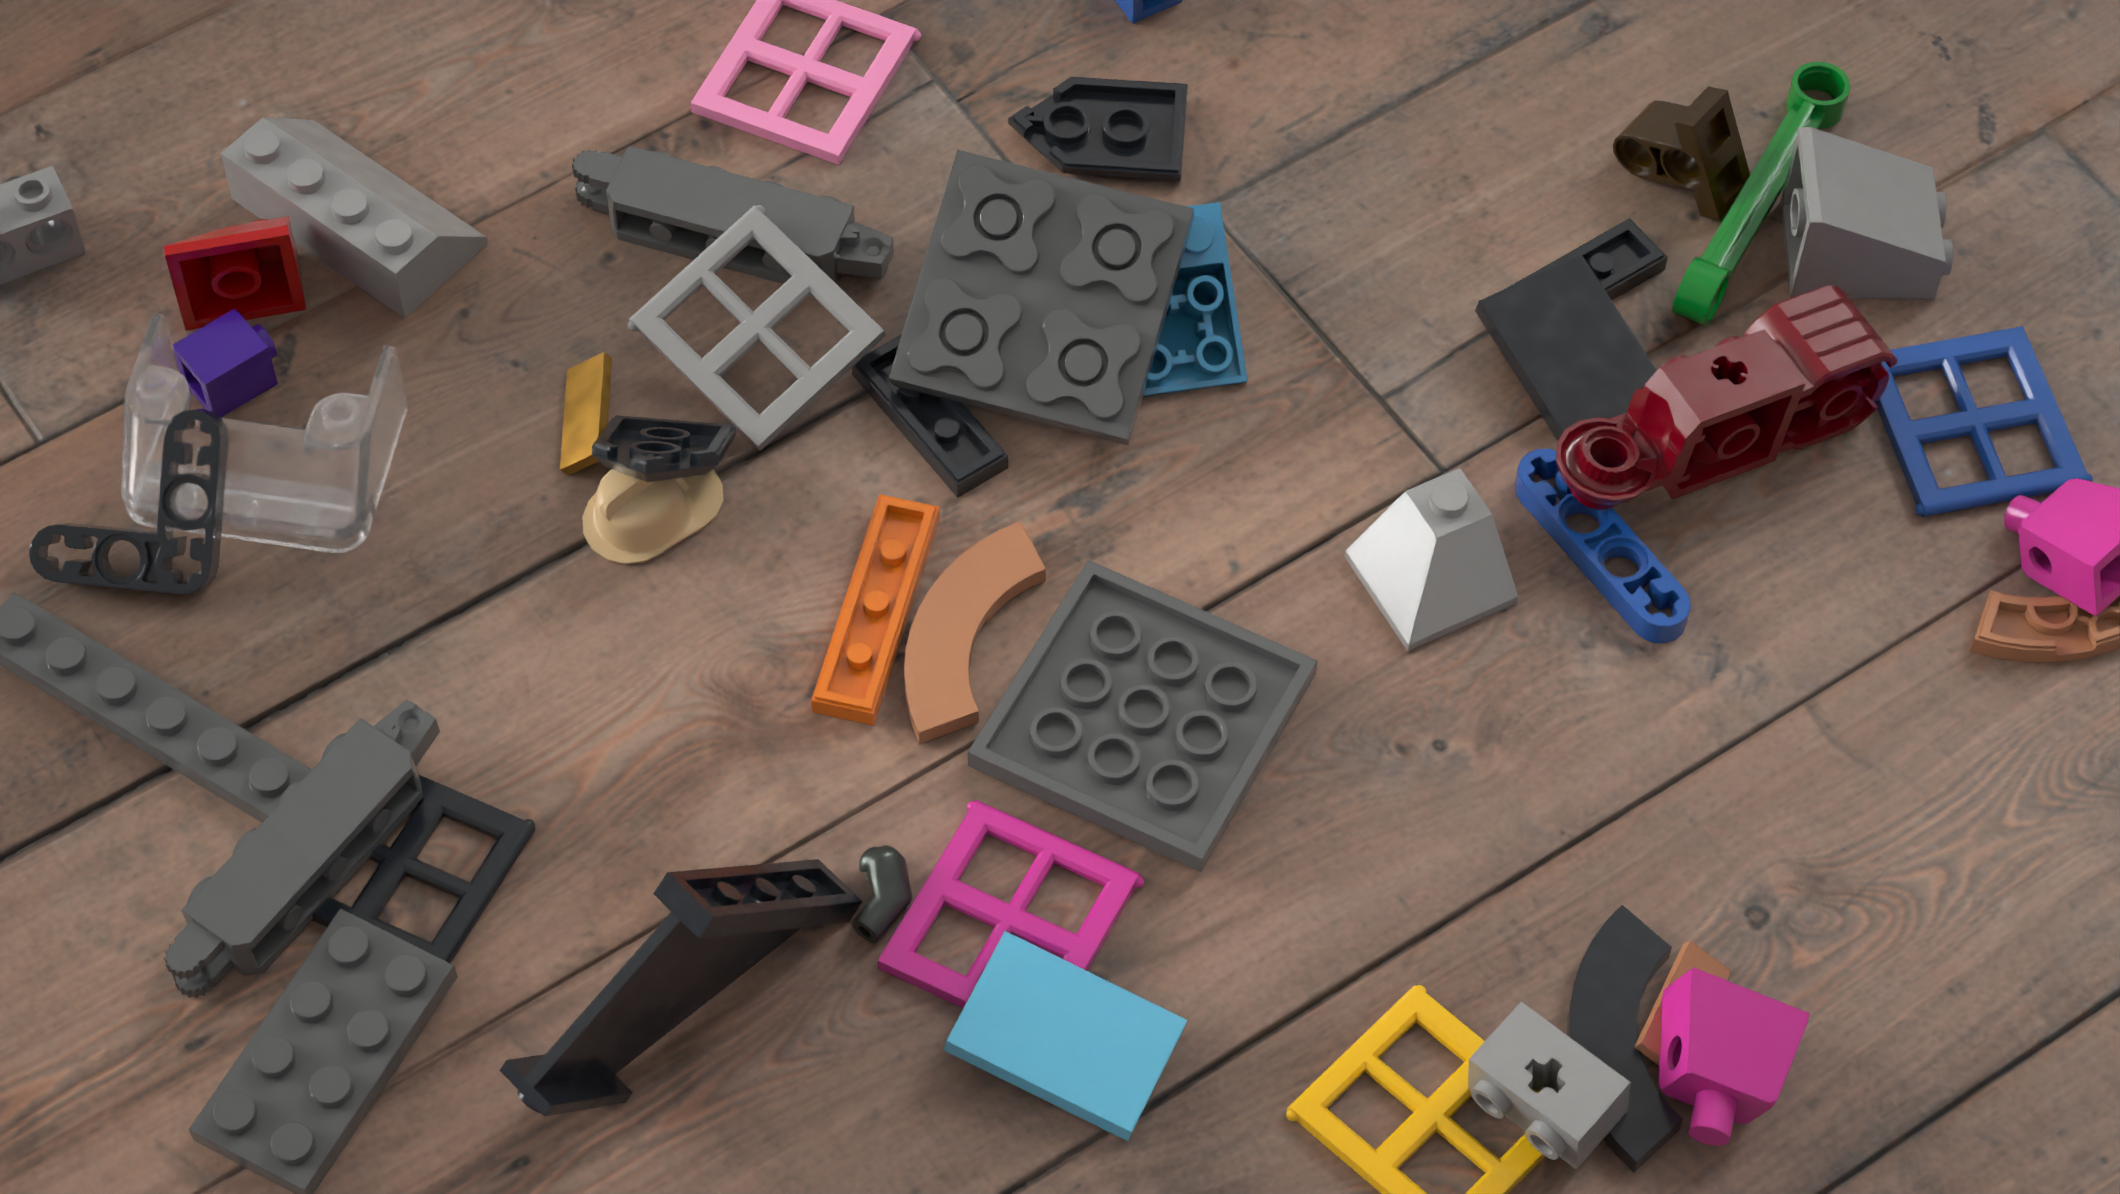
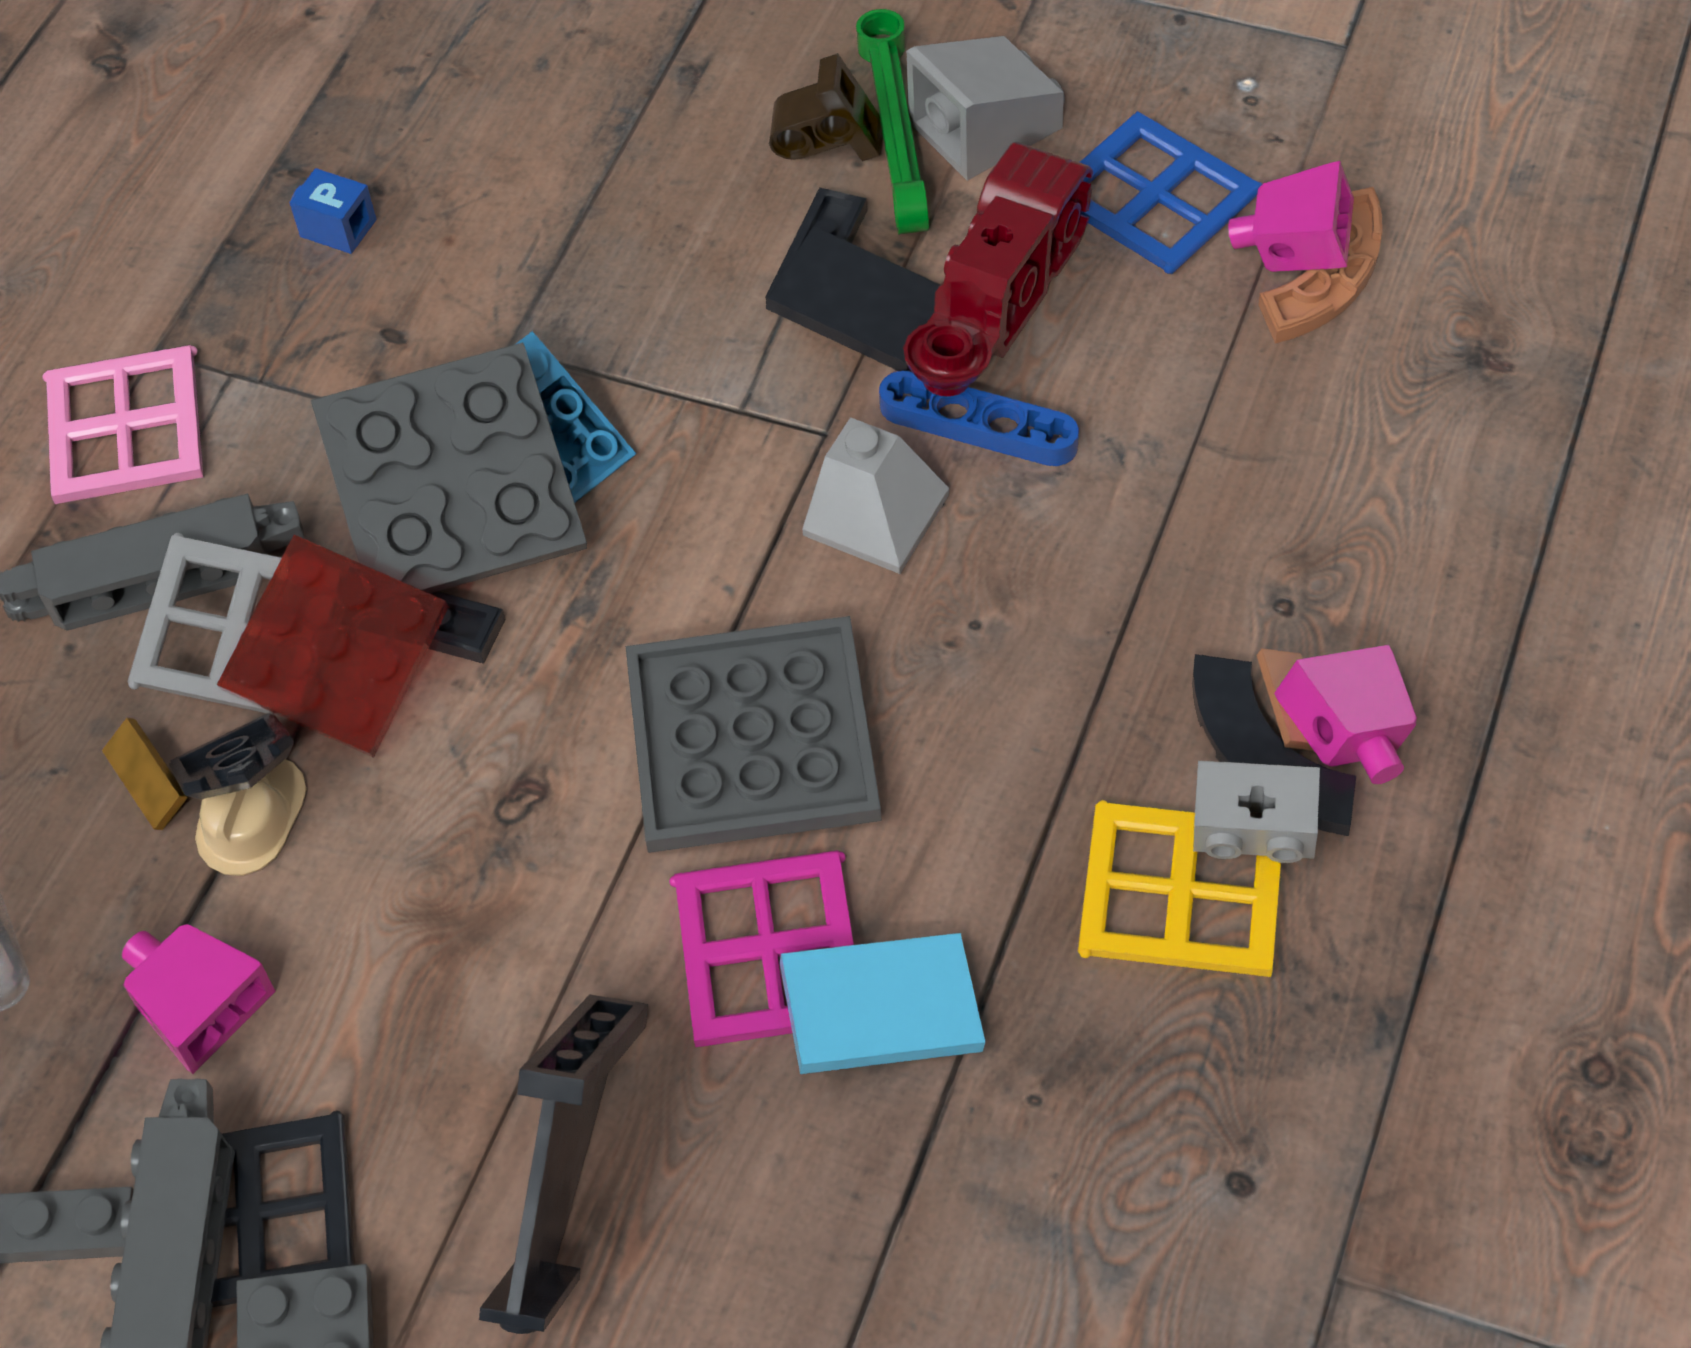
camera: 30 degrees left, 0 degrees up
orange tile [811,494,940,726] -> none
pearl dark grey arm [851,845,912,943] -> none
nougat tile [904,521,1046,745] -> none
black tile [1008,77,1188,180] -> none
none -> dark pink torso [122,924,276,1074]
none -> clear red plate [217,535,449,758]

